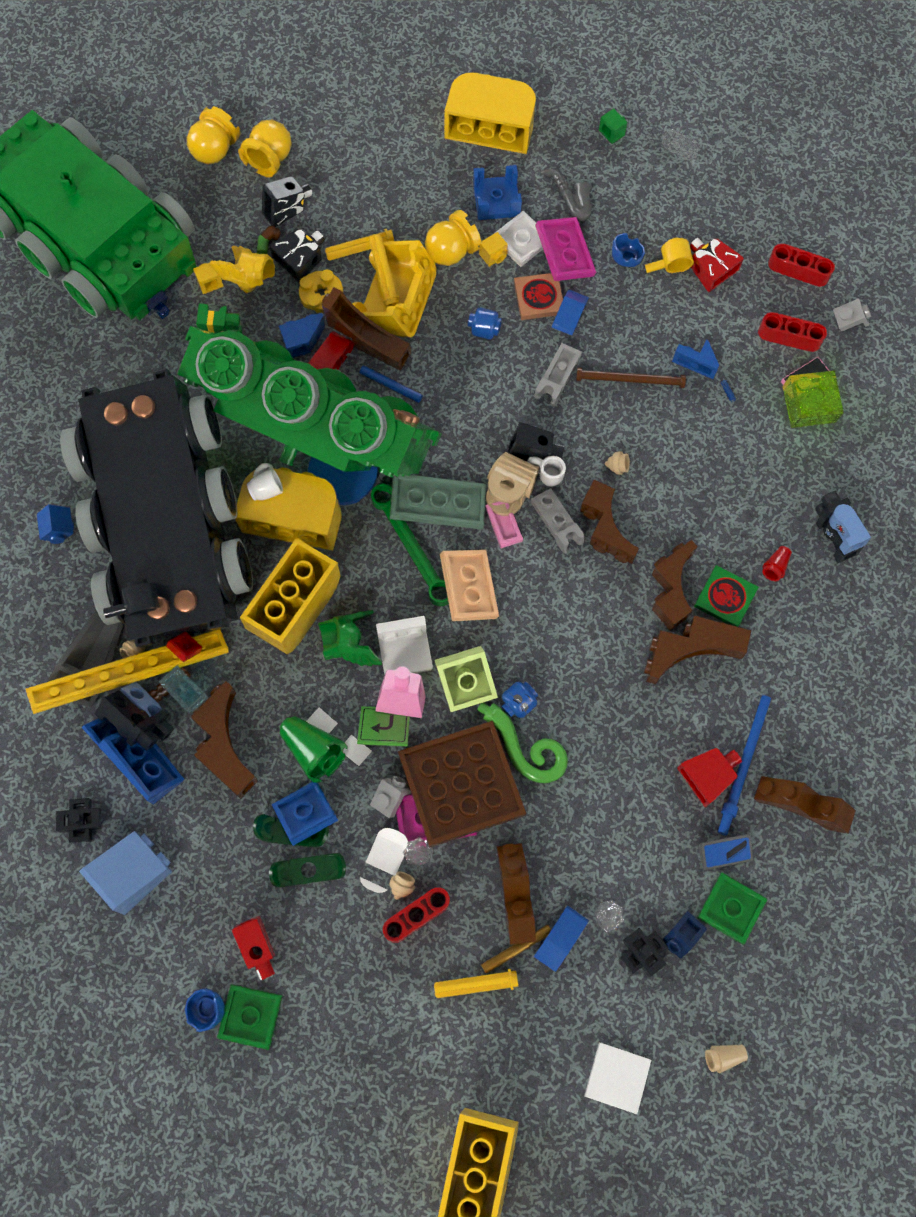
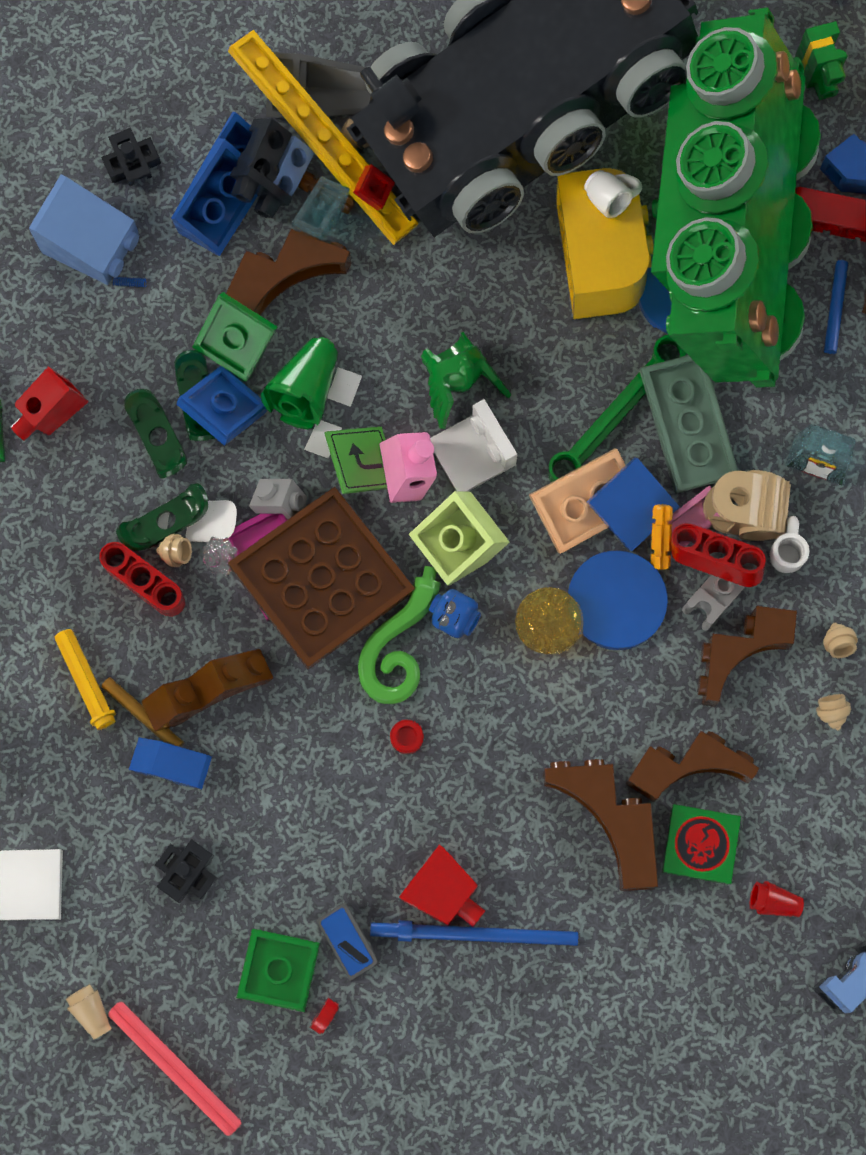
camera: 75 degrees right, 5 degrees up
yellow brick [240,538,340,654] -> none
black torso [508,422,564,462] -> none
clear piece [594,900,624,933] -> none
dark blue bracket [662,911,707,958] -> none
reddish brown arch [754,776,856,834] -> none
none -> coral axle [108,1002,241,1136]
none -> blue leg [113,277,146,288]
none -> dark green piece [116,483,208,551]
none -> green tile [192,292,278,382]
none -> red tile [309,997,339,1034]
none -> red tile [390,720,424,754]
none -> clear yellow tile [515,587,583,655]
none -> blue tile [567,551,668,650]
none -> blue tile [587,457,680,551]
none -> light orange axle [651,504,673,570]
none -> red beam [671,523,766,587]
none -> clear light blue torso [785,424,856,486]
none -> tan plate [816,694,851,731]

